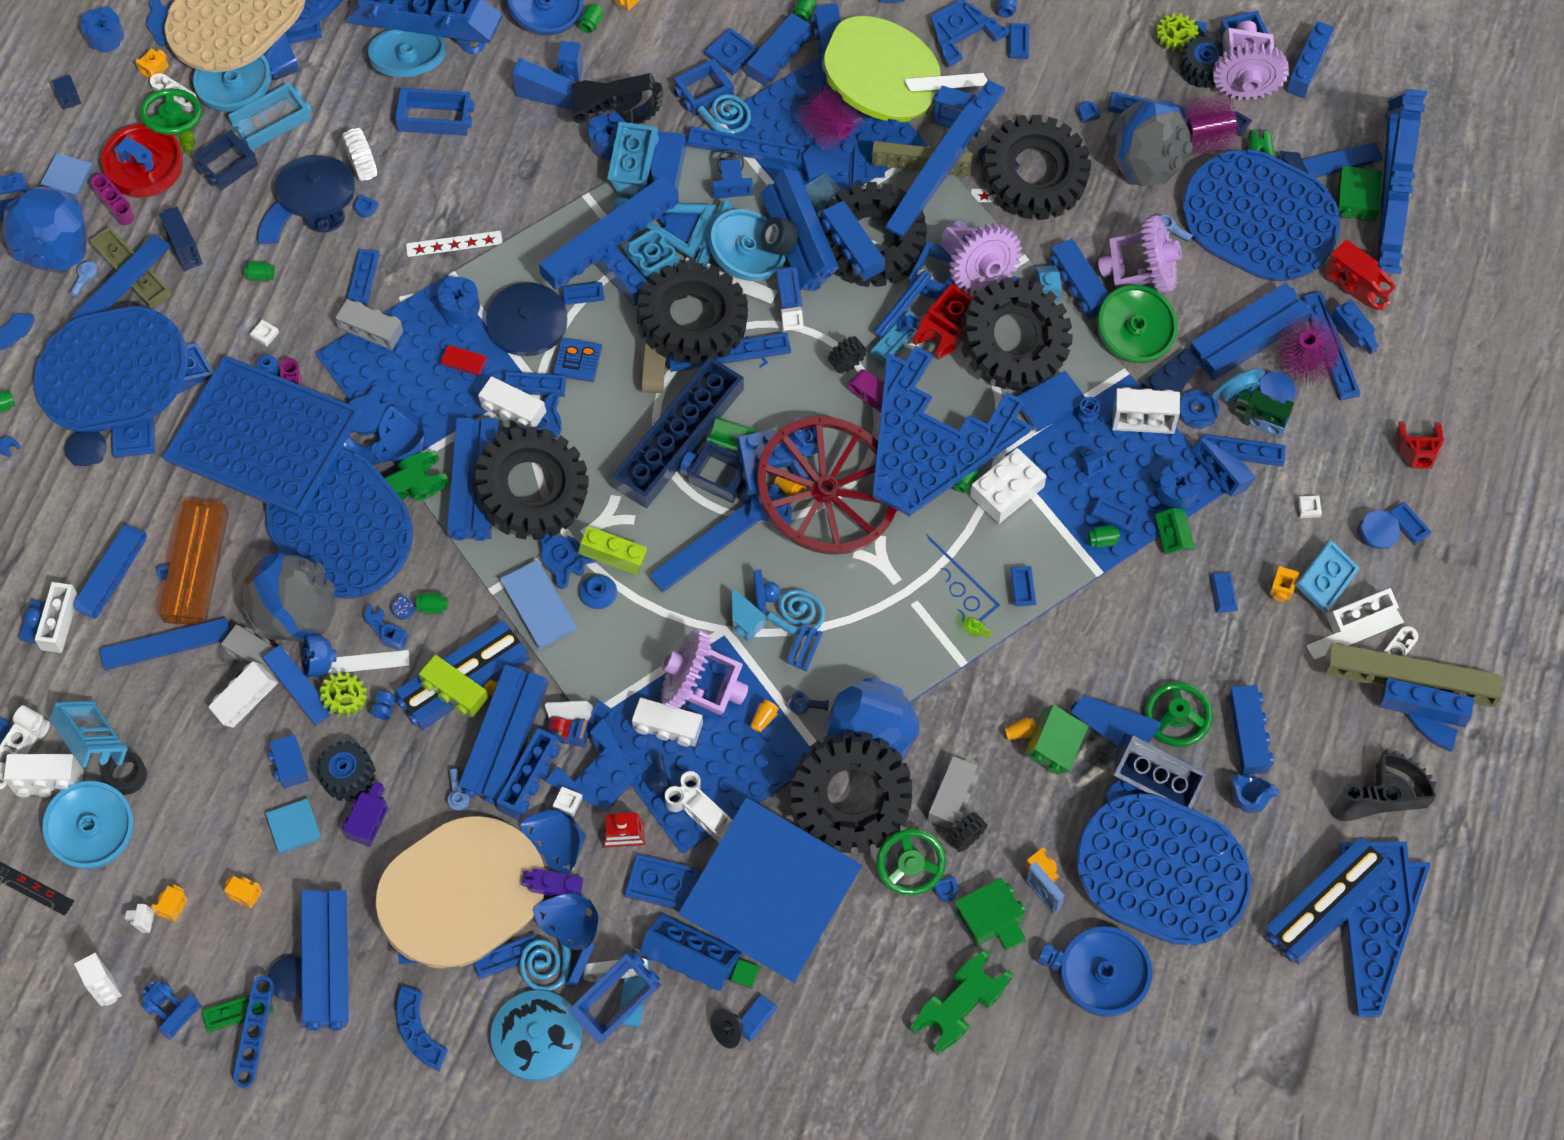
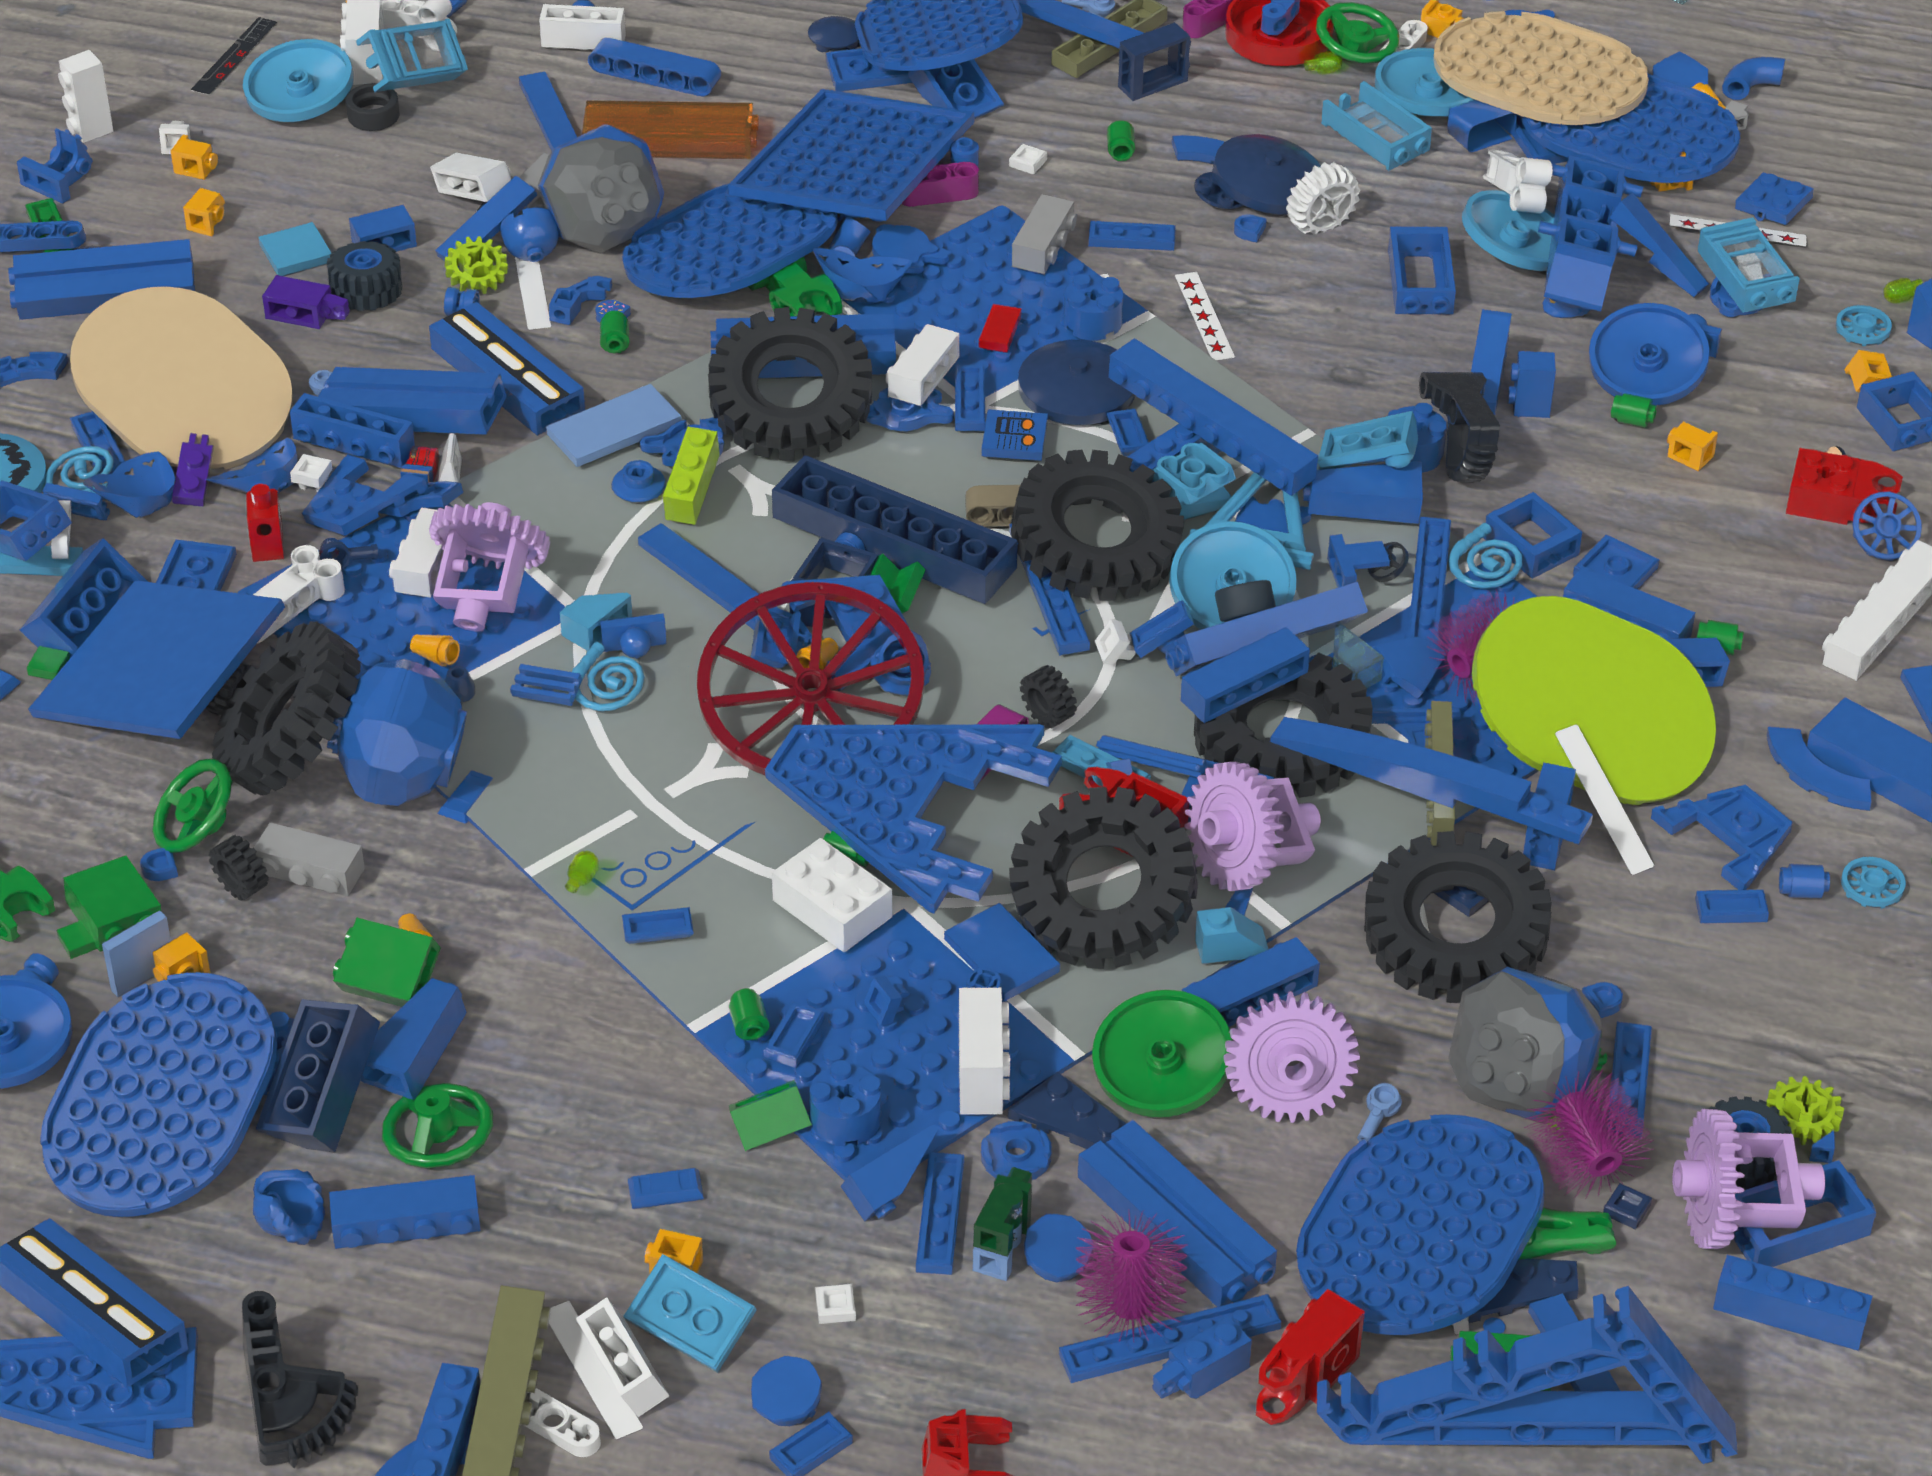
camera: 85 degrees right, 20 degrees down
dark blue window [193,130,258,191] -> none
lime brick [419,655,488,718] -> none
dark azure wheel [1212,369,1265,402] -> none
none -> white piece [1483,149,1553,214]

